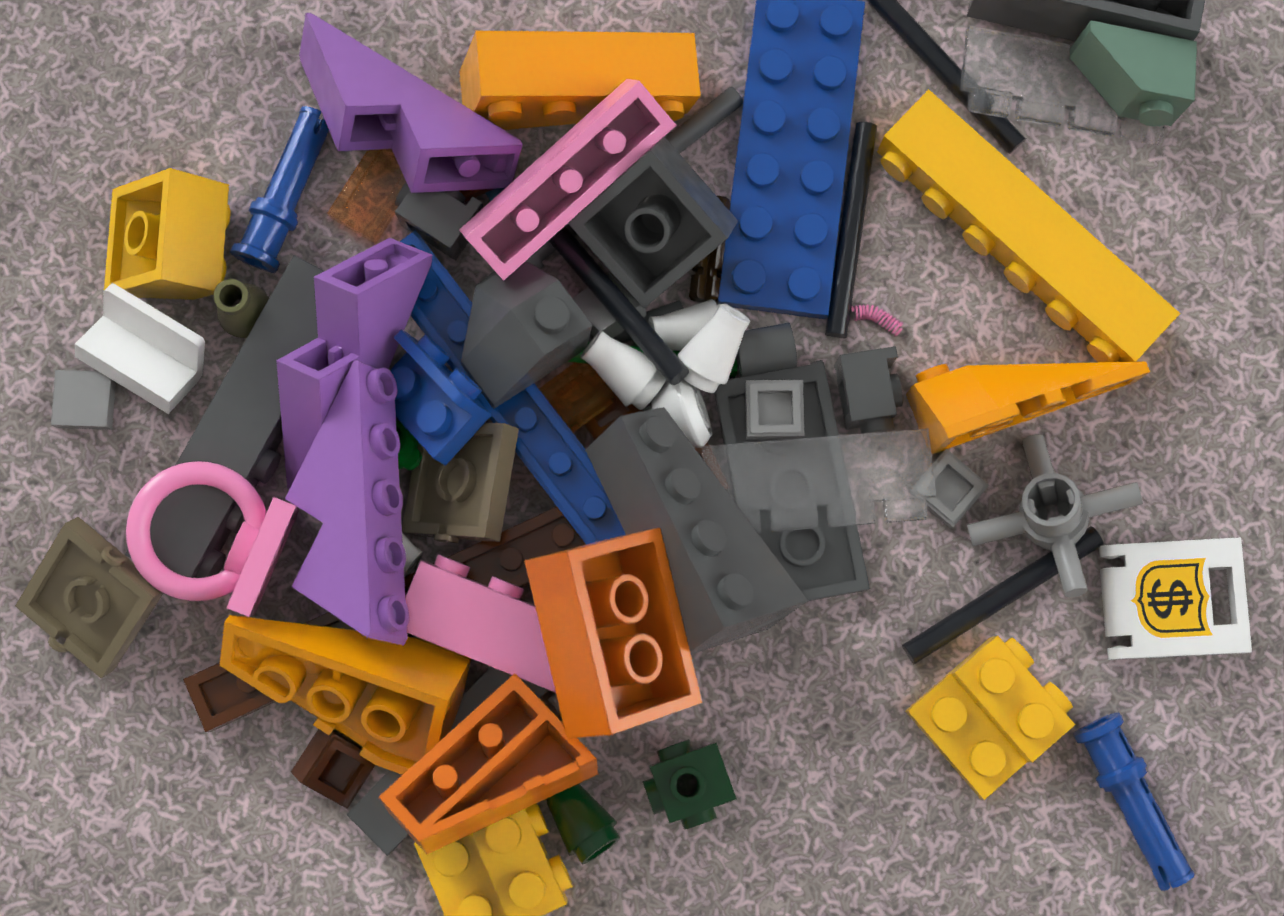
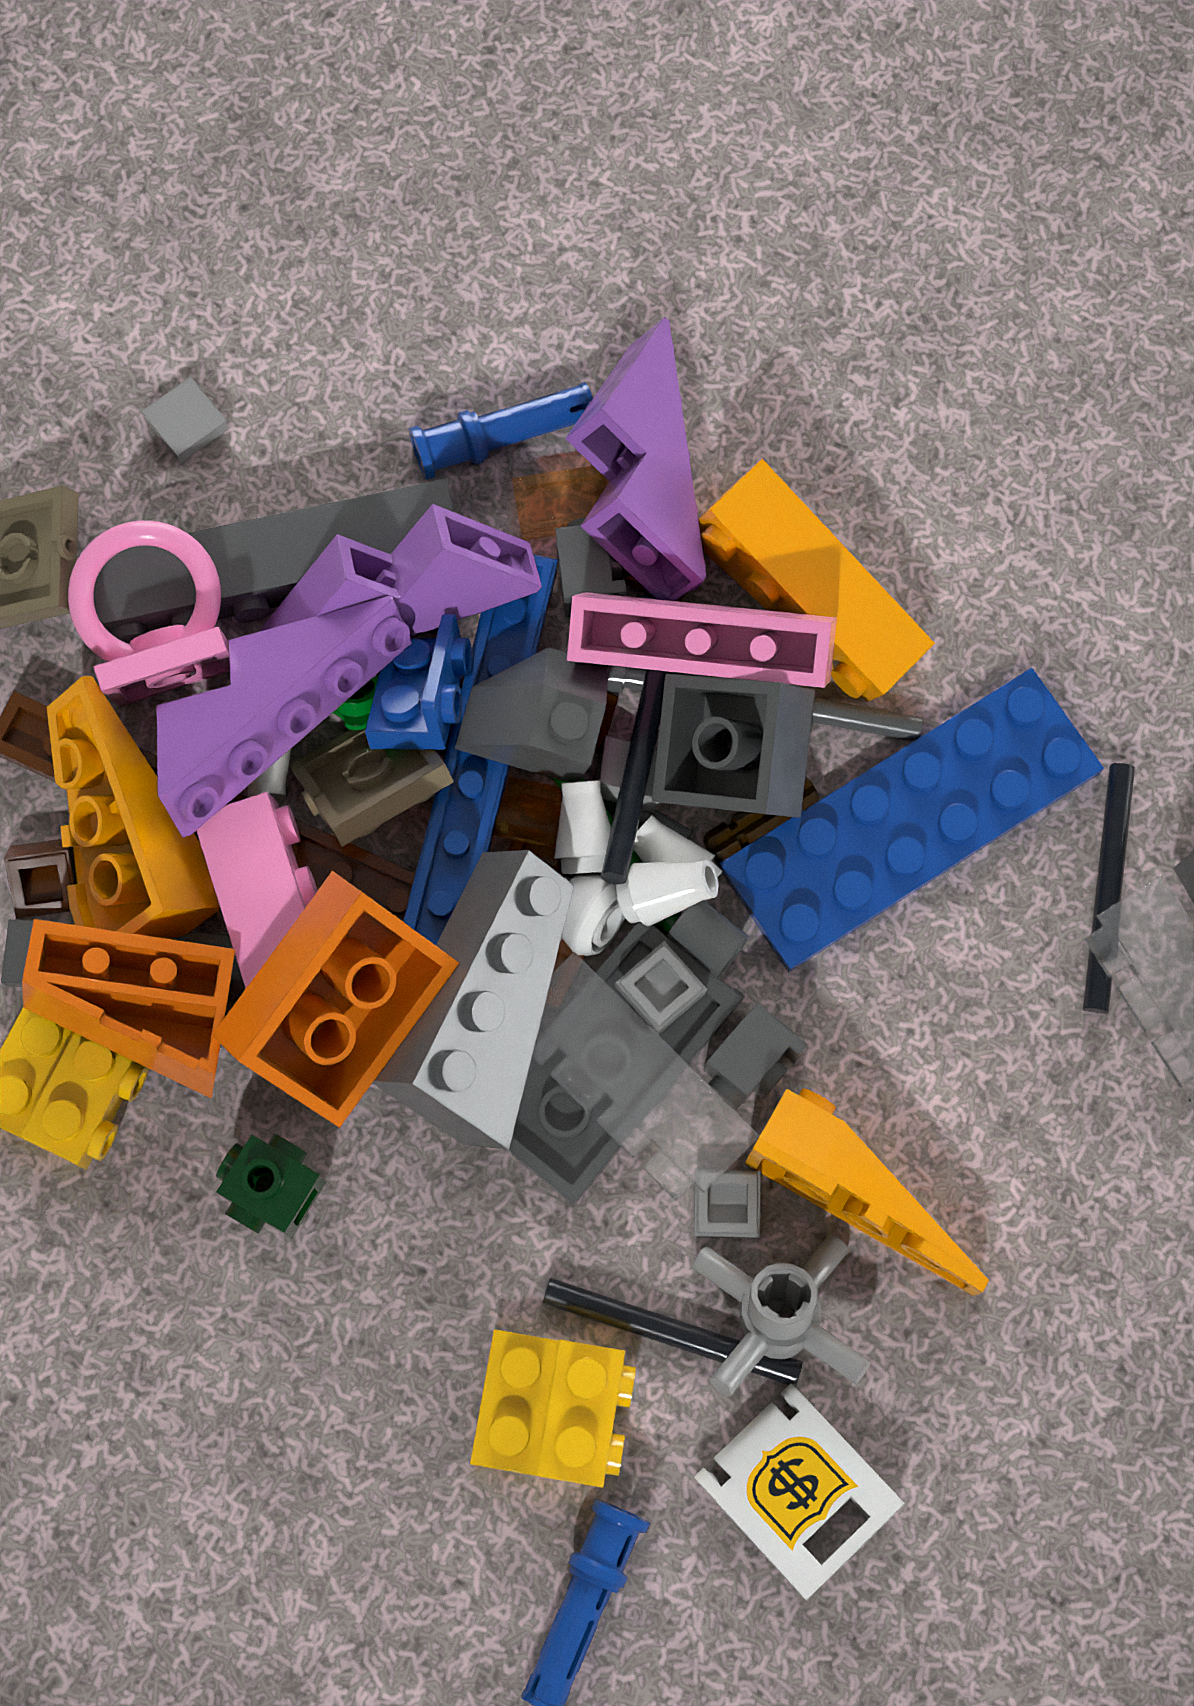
camera: 50 degrees right, 5 degrees down
white panel [75,283,205,414] -> none
yellow slope [104,168,231,300] -> none
olive cone [214,279,269,338] -> none
dark green cone [546,784,621,865] -> none
black bar [825,122,877,338] -> none
bright pink leg [851,304,903,336] -> none
yellow brick [877,89,1181,362] -> none

